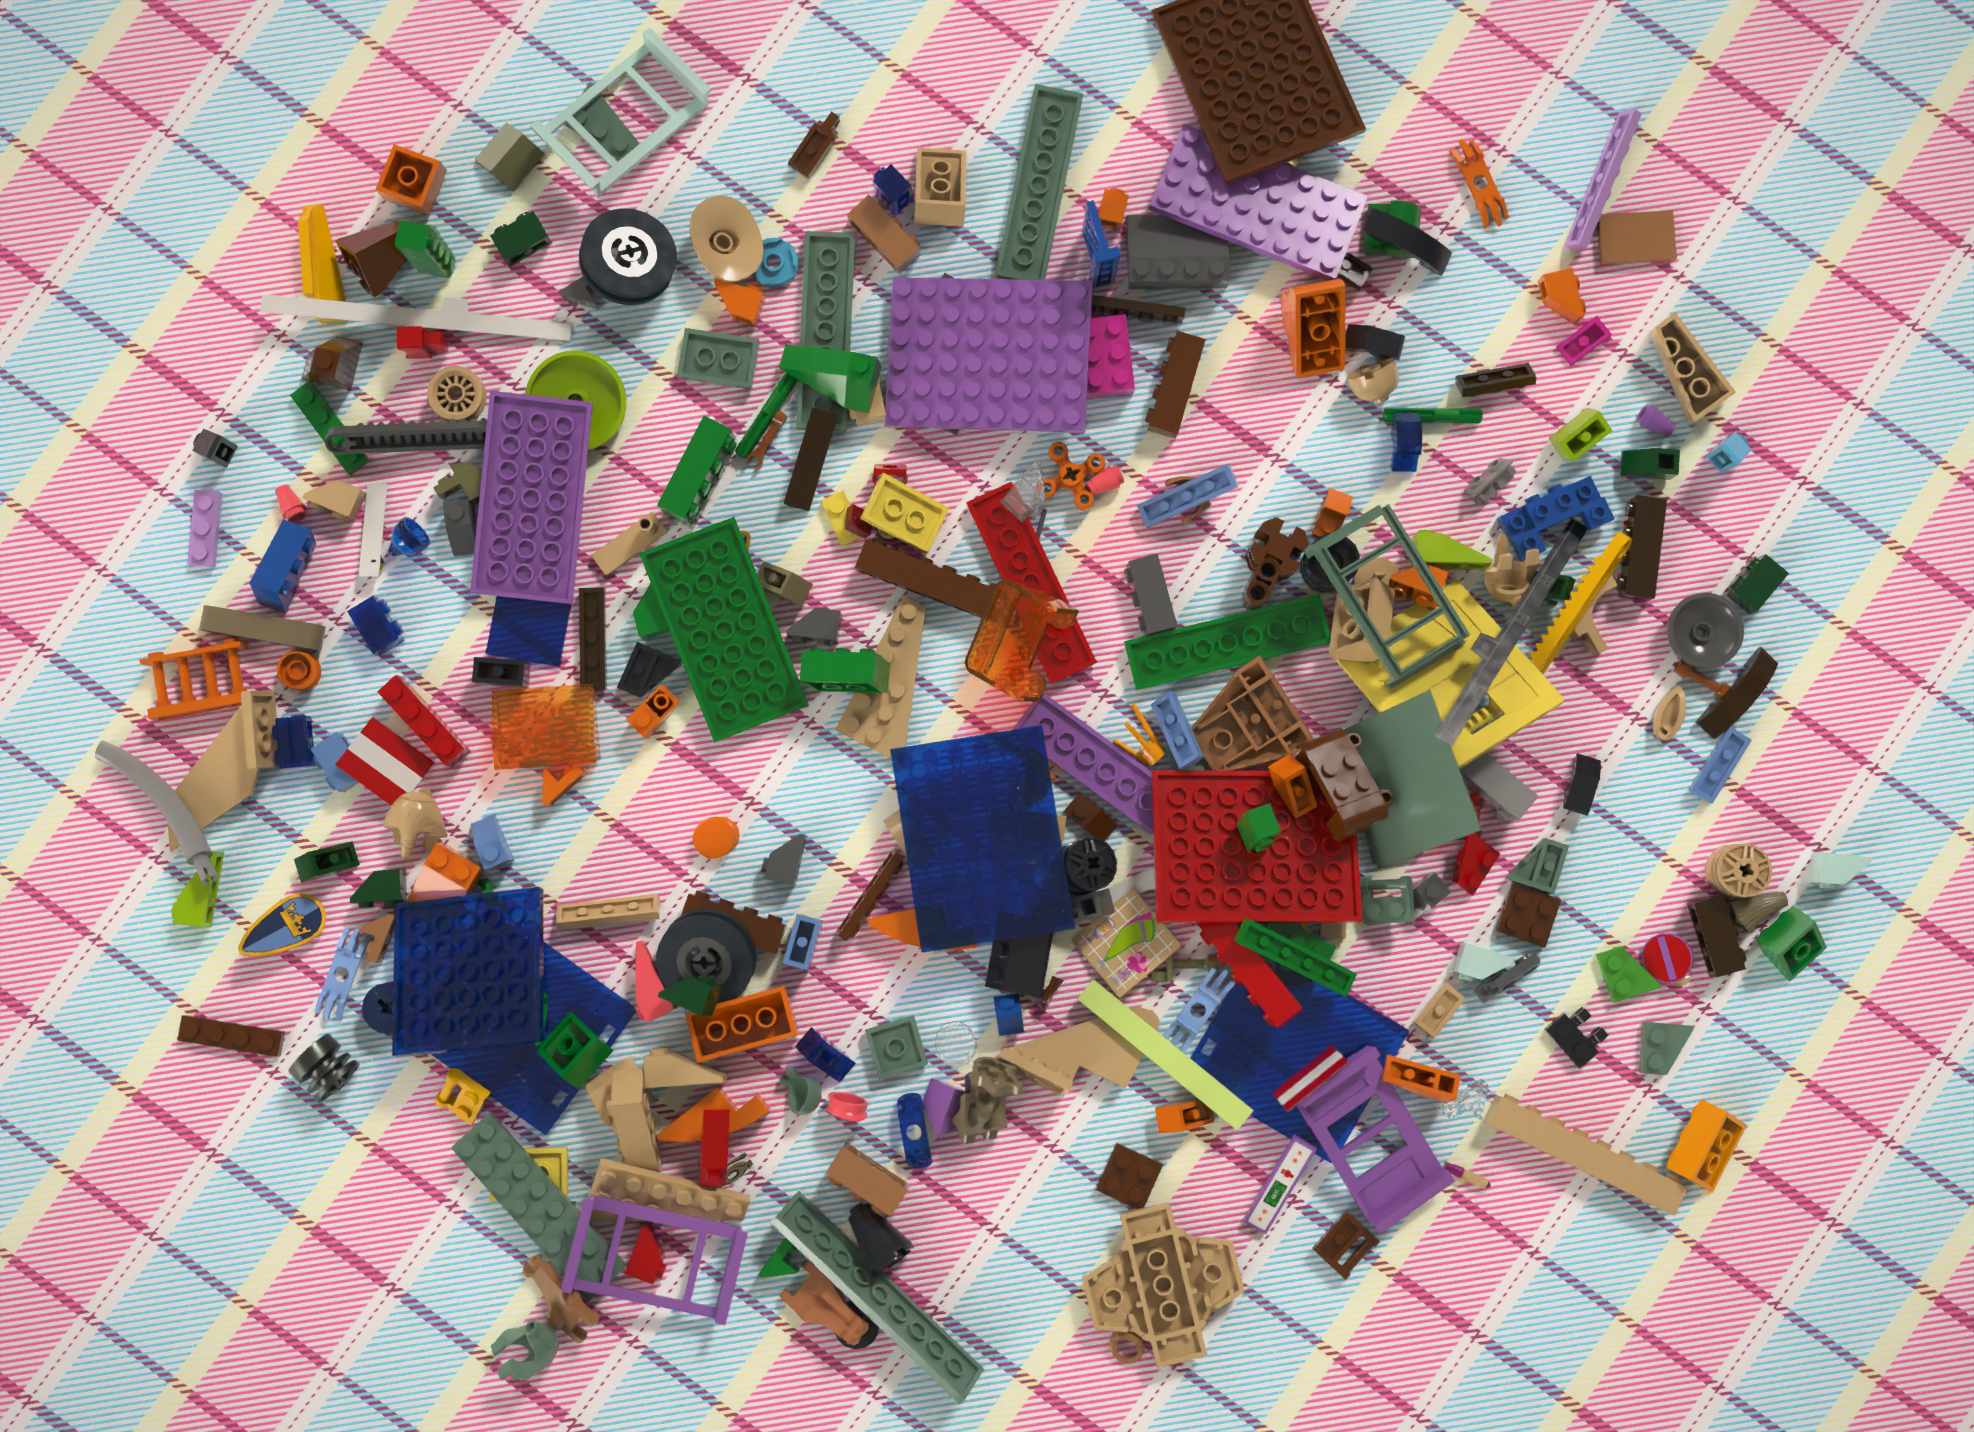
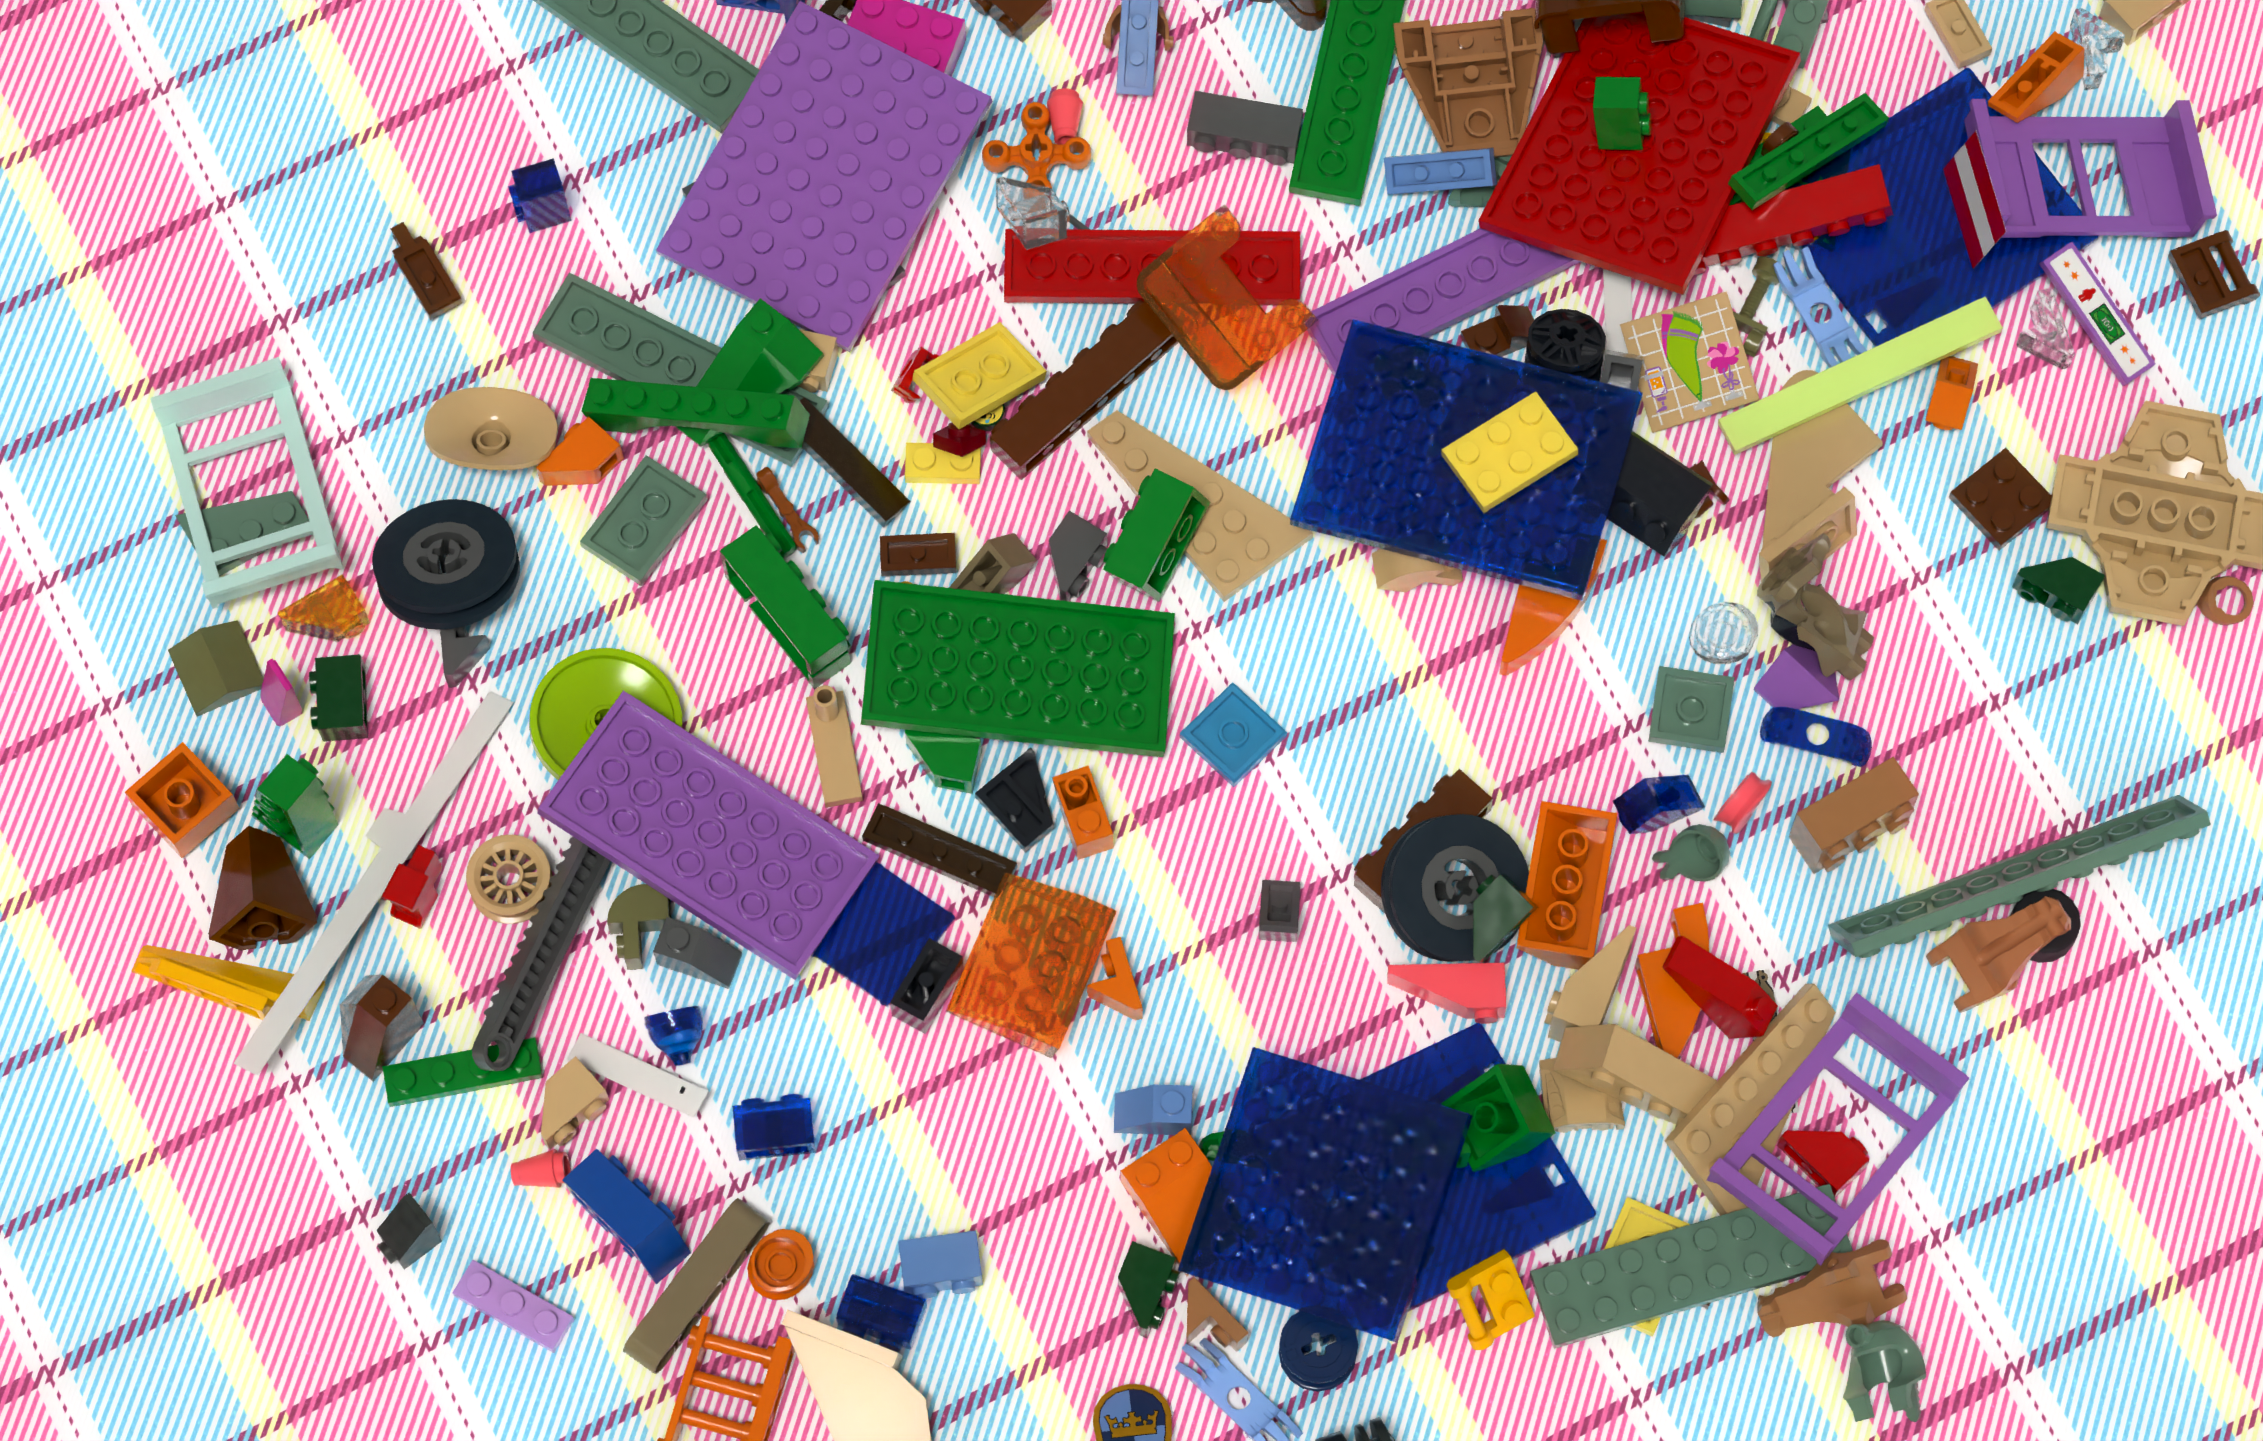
camera: 60 degrees left, 15 degrees down
dark green slope [294,841,360,883] -> none
red sticker [335,716,435,806] -> none
red brick [377,675,471,767] -> none
tan piece [383,788,448,860] -> none
tan plate [556,894,660,930] -> none
orange piece [693,816,740,859] -> none
medium azure tile [752,237,799,288] -> none
green slope [758,1237,800,1278] -> none
dark grey slope [761,834,807,885] -> none
medium blue brick [783,913,824,970] -> none
reddish brown plate [835,849,904,941] -> none
medium nougat brick [847,194,921,274] -> none
black cone [848,1202,915,1278] -> none
tan slope [914,148,966,226] -> none
blue brick [993,993,1024,1036] -> none
light orange plant [1113,704,1165,766] -> none
orange slope [1268,754,1317,818] -> none
piece [1443,1161,1491,1189] -> none
none -> dark pink slope [260,658,303,726]
none -> clear yellow slope [277,574,370,642]
none -> green arch [581,378,810,449]
none -> reddish brown plate [880,532,957,576]
none -> dark azure tile [1180,682,1287,787]
none -> dark grey slope [1259,880,1300,942]
none -> light yellow plate [1441,391,1578,513]
none -> reddish brown tile [1761,122,1799,156]
none -> dark green slope [2012,557,2106,625]
none -> clear slope [2016,287,2075,370]

